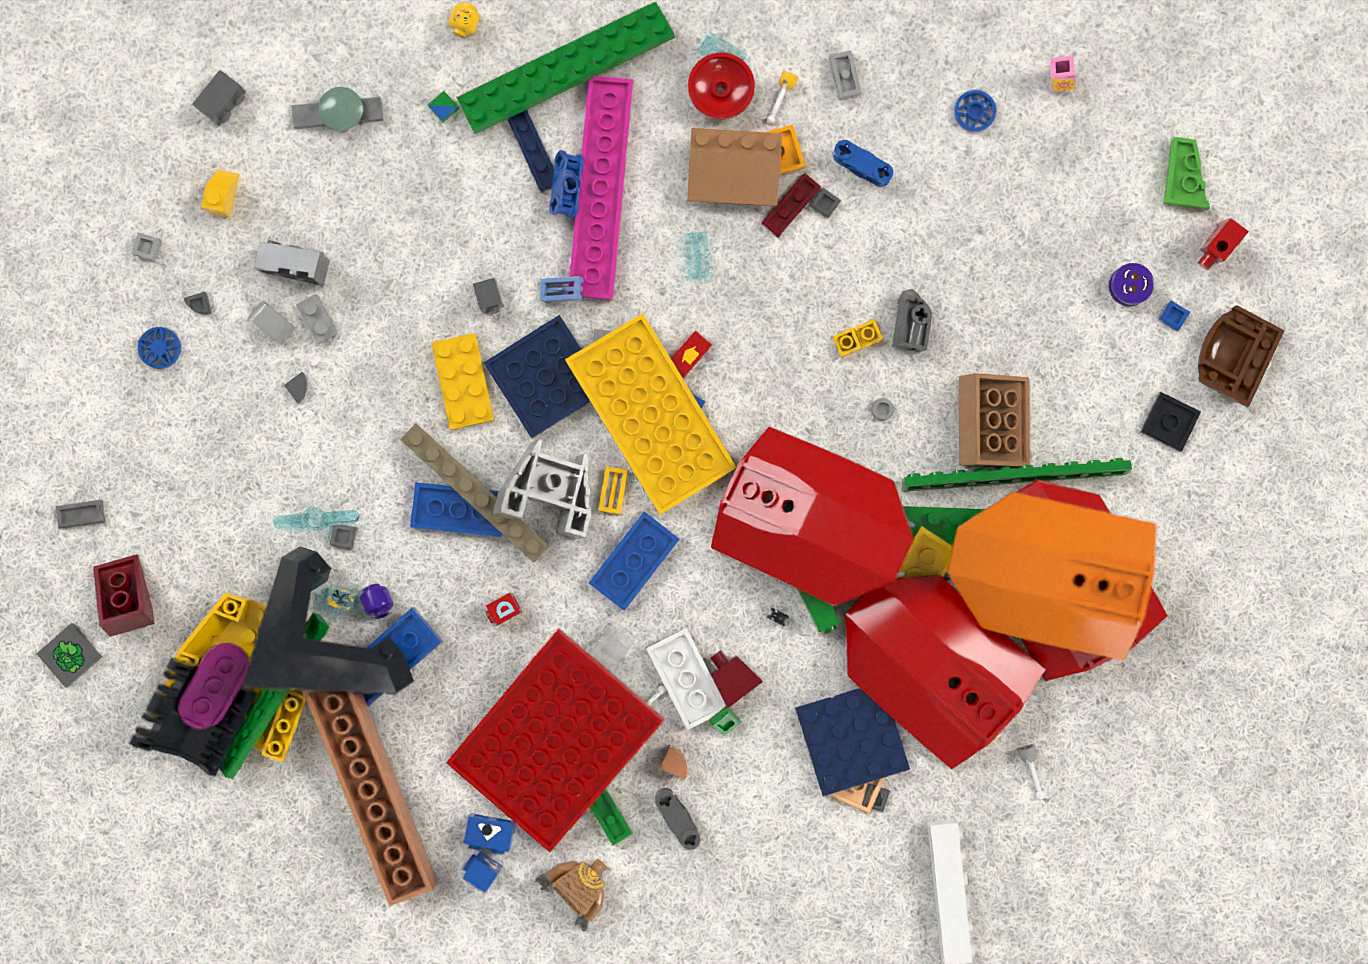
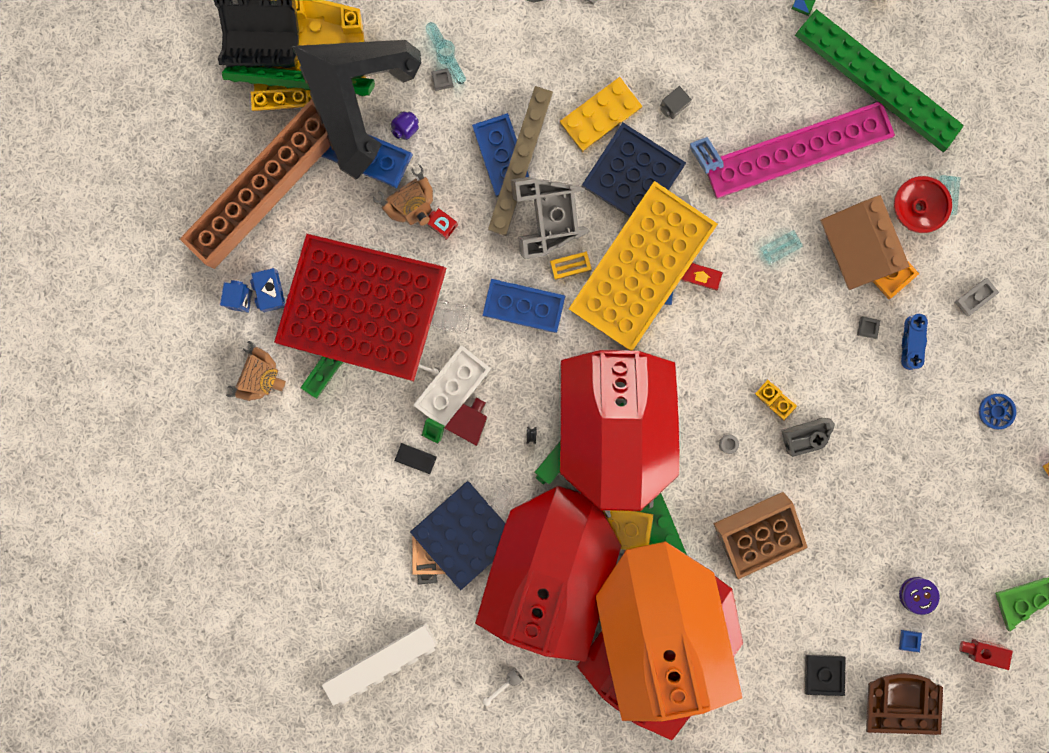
camera: 65 degrees right, 0 degrees up
magenta tile [178,643,249,729] -> none
clear light blue brick [323,584,361,613] -> none
dark blue tile [507,110,554,193] -> none
blue piece [549,150,584,219] -> none
dark grey piece [655,788,700,850] -> none
nougat brick [660,745,687,780] -> none
dark red tile [761,173,821,238] -> none
hinge [766,71,799,125] -> none
green plate [902,458,1132,492] -> none
none -> medium nougat torso [373,164,433,226]
none -> black tile [394,443,437,474]

